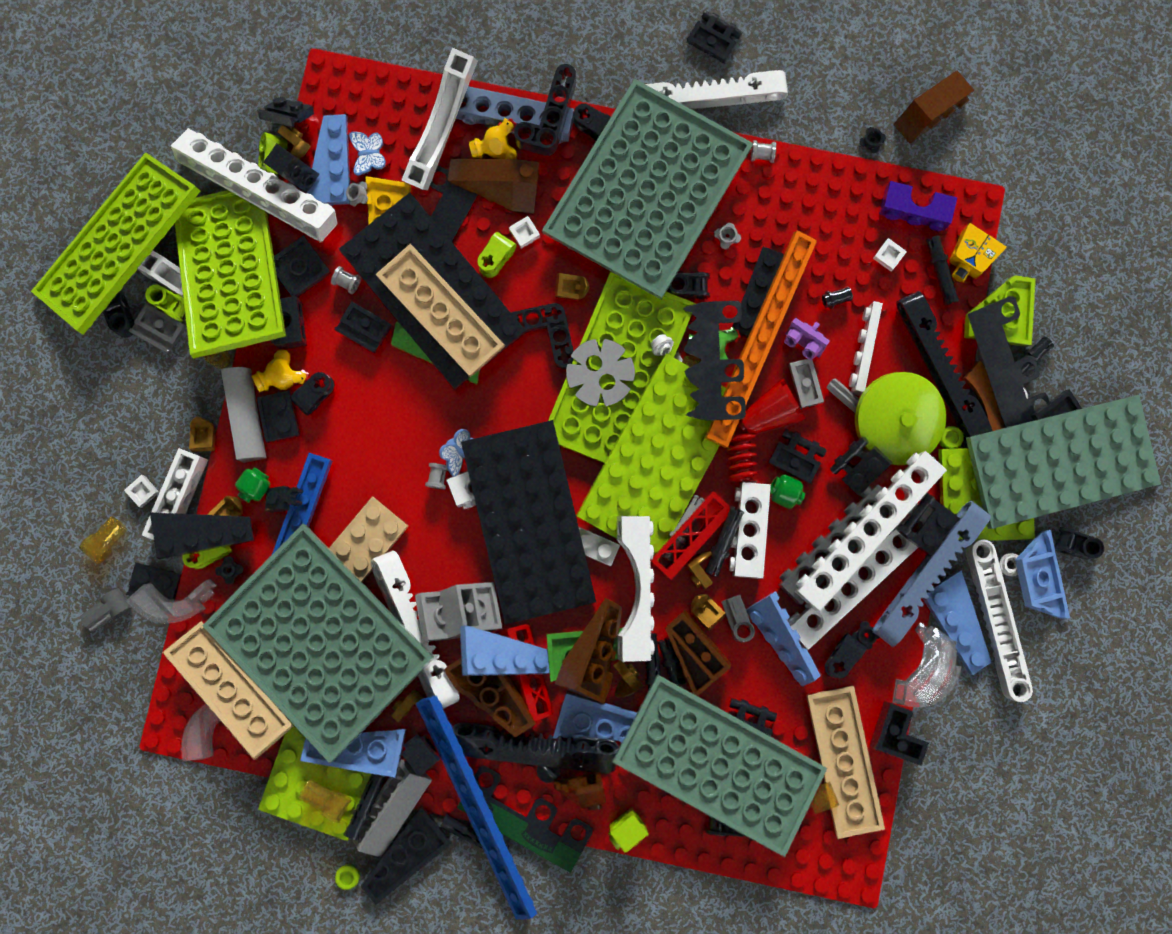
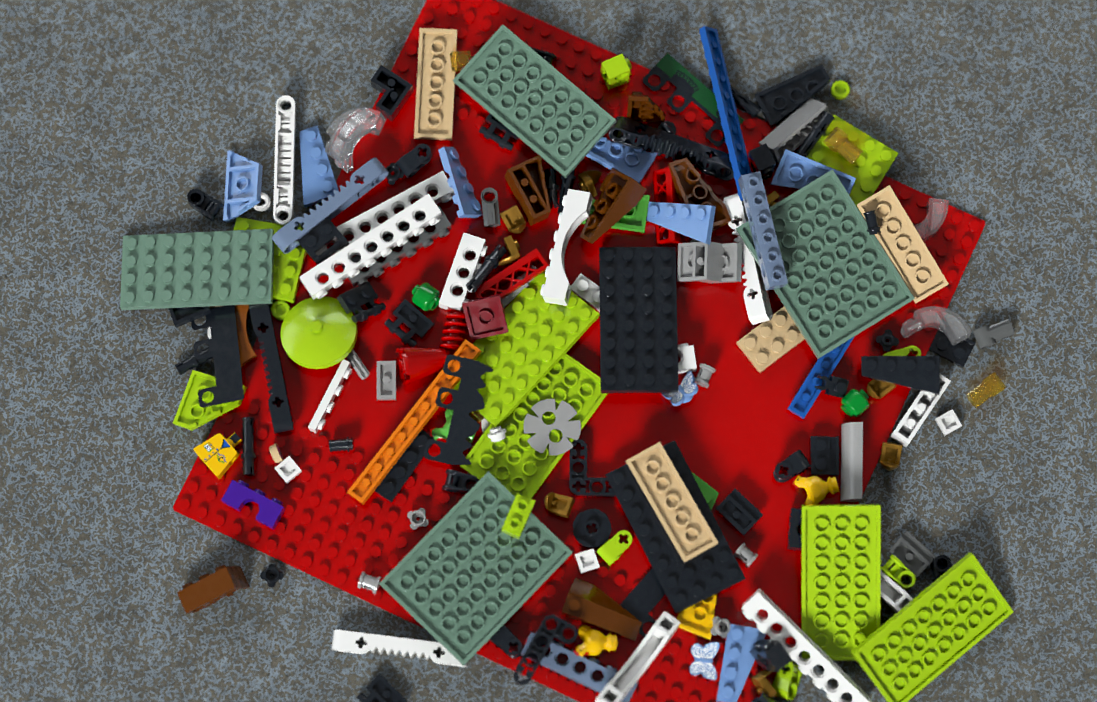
camera: 170 degrees left, 5 degrees down
black plate [274,235,331,297] -> none
medium lavender hips [784,318,830,360] -> none
none -> tan tile [269,443,284,464]
none -> dark red plate [462,294,509,340]
none -> lime brick [501,493,535,539]
none -> black plate [573,509,611,548]
none -> sand blue brick [738,171,788,291]
none -> black pin [863,210,882,235]

